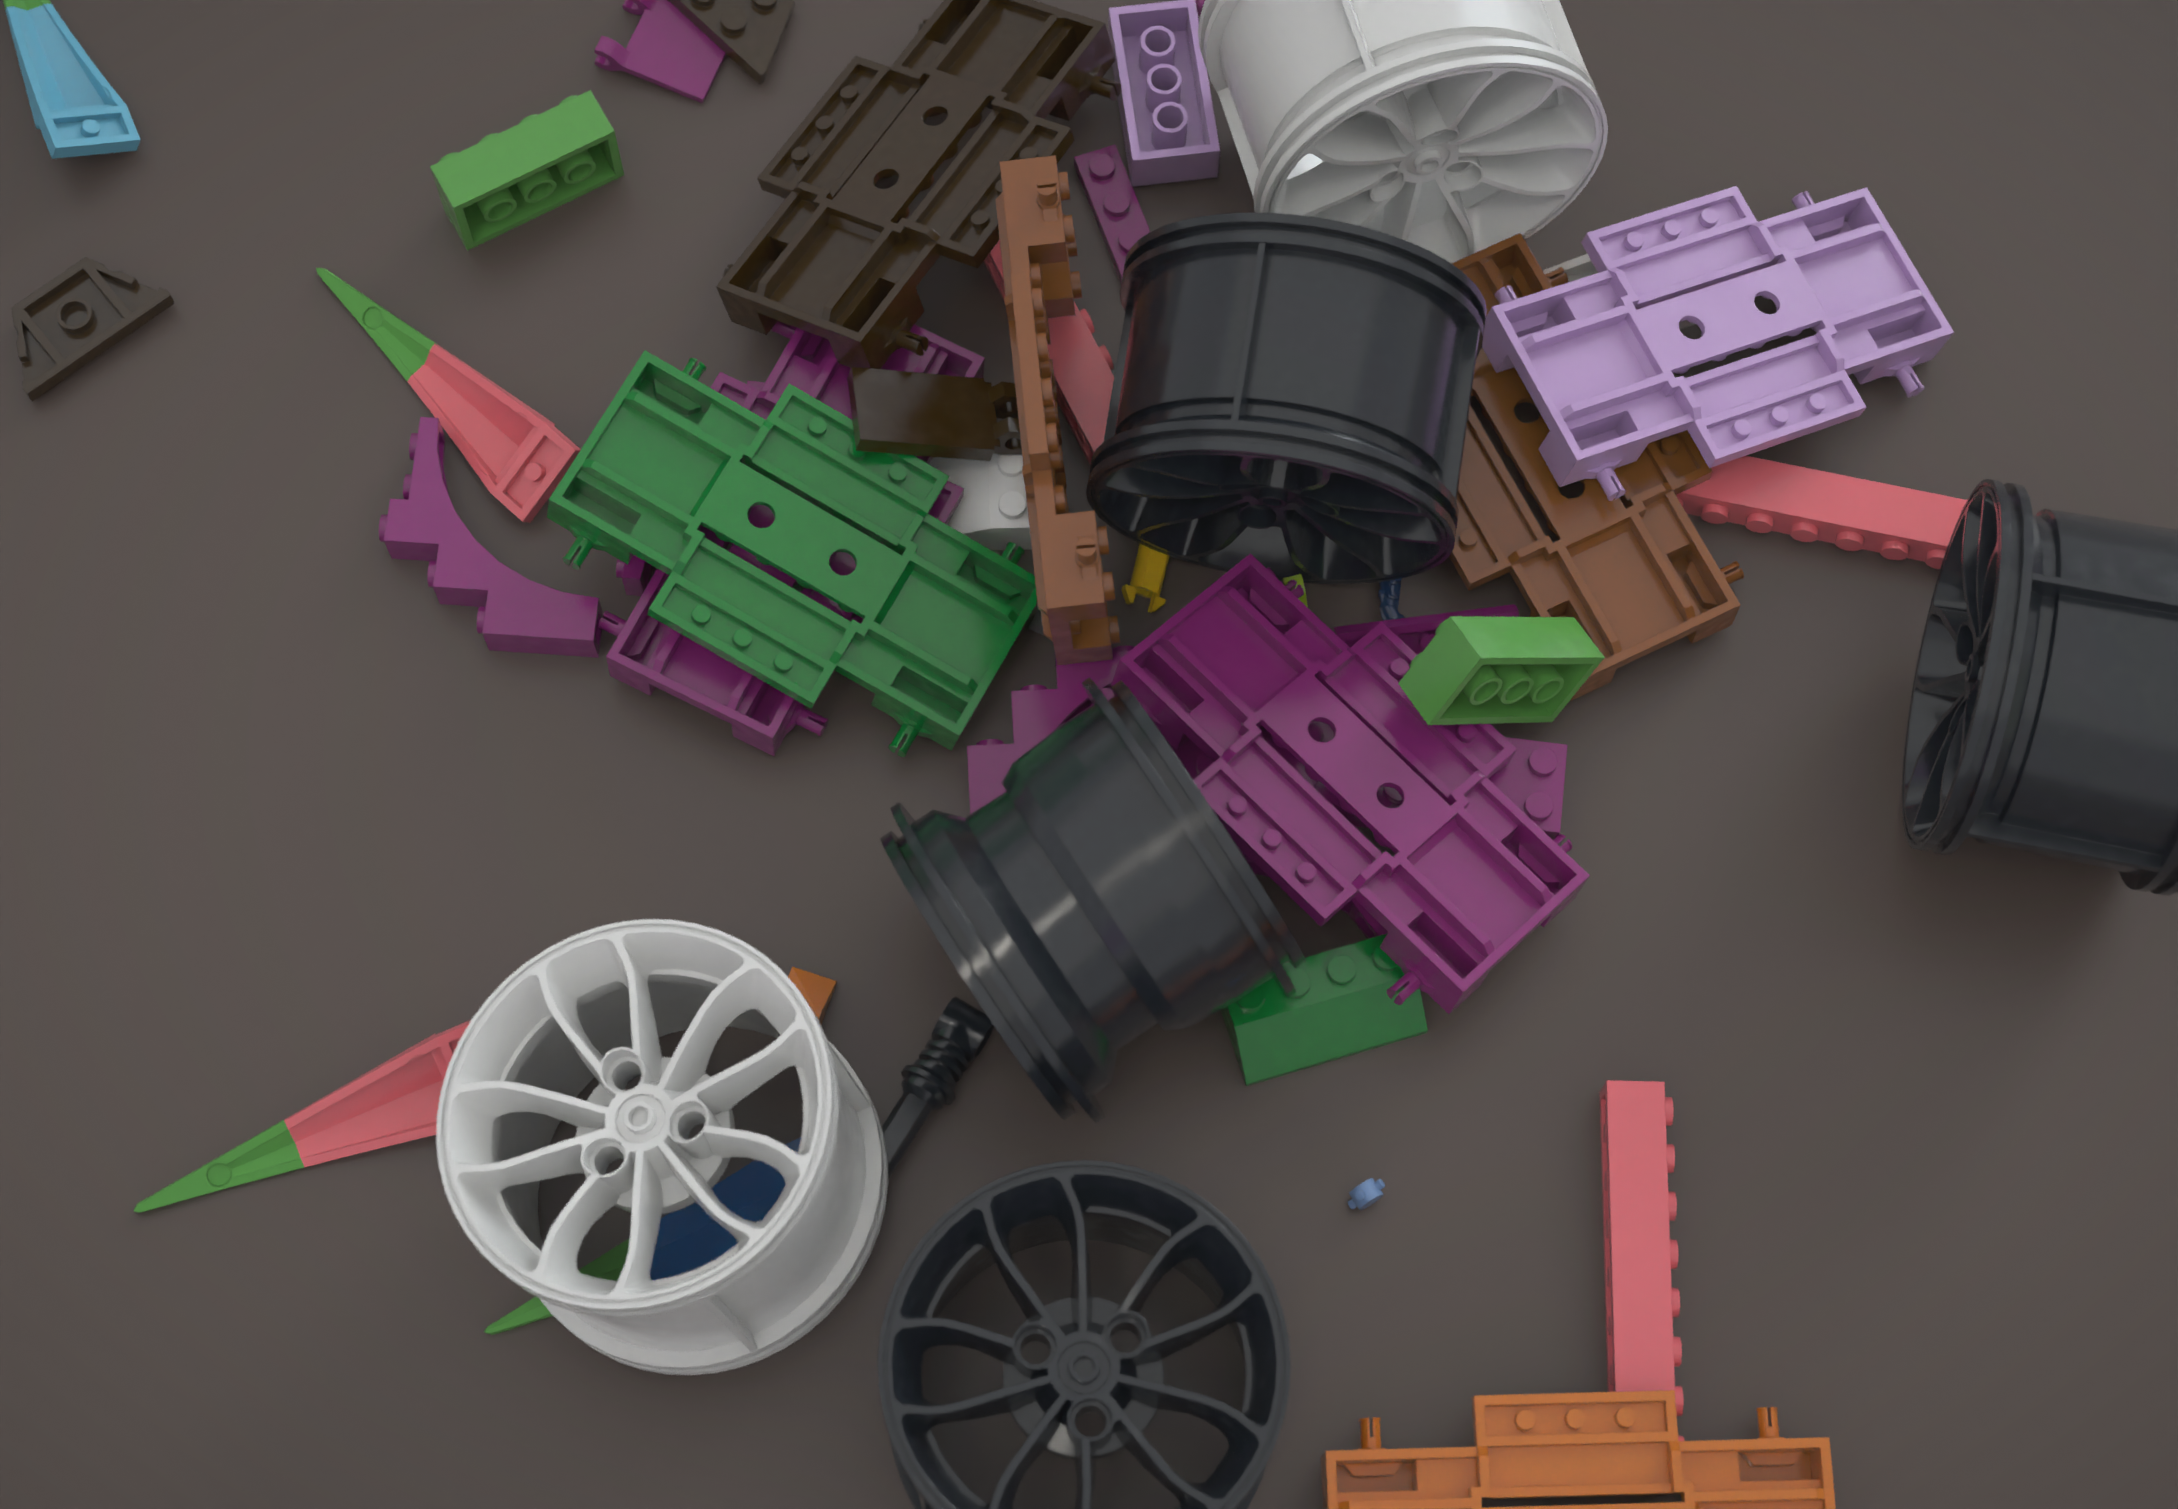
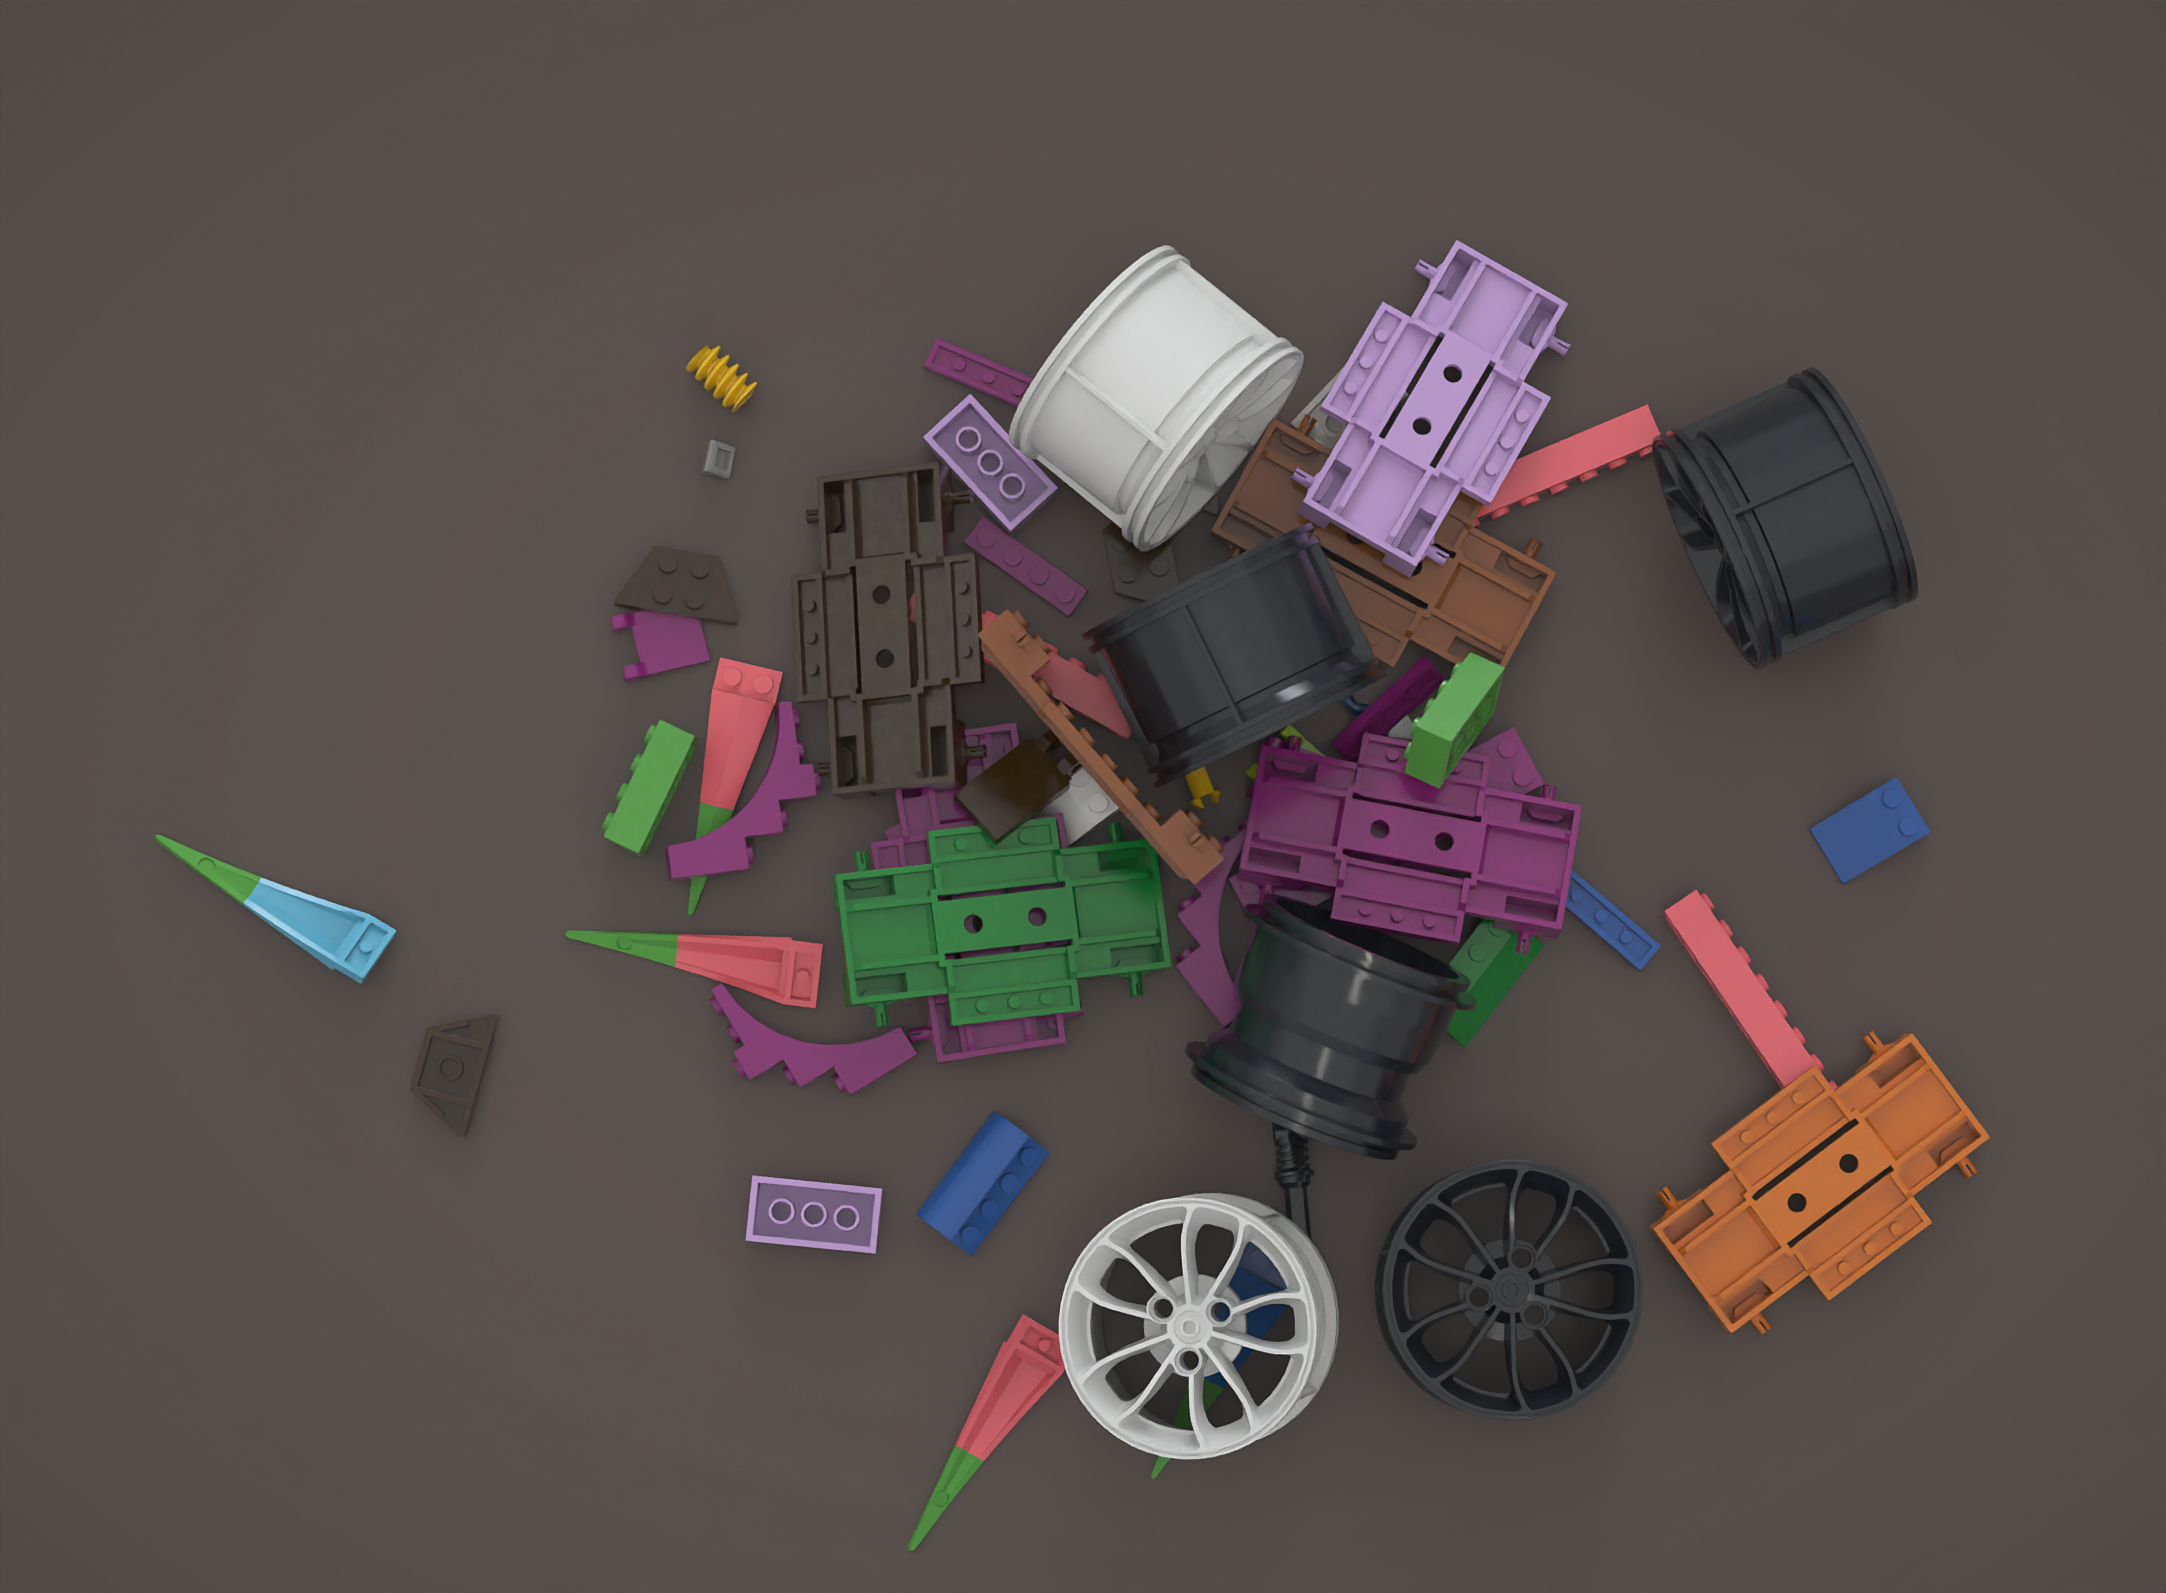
camera: 35 degrees left, 15 degrees up
orange slope [788,966,837,1025] -> none
medium blue piece [1348,1178,1385,1210] -> none
none -> magenta arch [664,701,821,881]
none -> coral plate [688,657,784,916]
none -> lavender brick [745,1175,883,1254]
none -> blue brick [916,1111,1050,1256]
none -> blue plate [1565,870,1661,971]
none -> blue slope [1809,777,1930,885]

